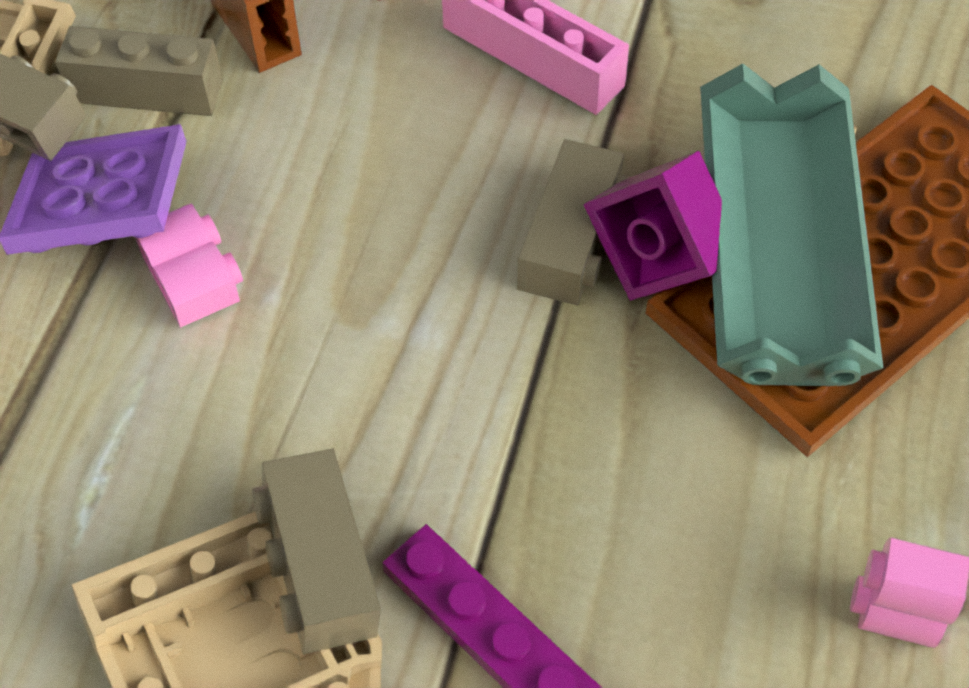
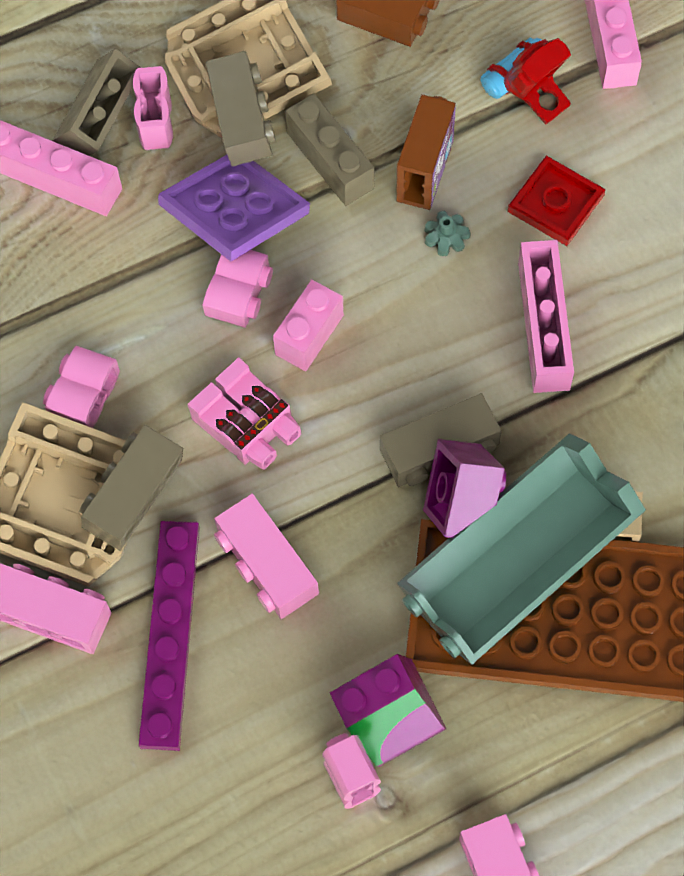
camera: 50 degrees right, 10 degrees up
none -> bright pink brick [43,346,120,428]
none -> bright pink hips [188,357,301,470]
none -> bright pink brick [214,493,319,620]
none -> bright pink brick [273,279,344,372]
none -> magenta slope [330,654,446,767]
none -> sand green plant [425,211,471,256]

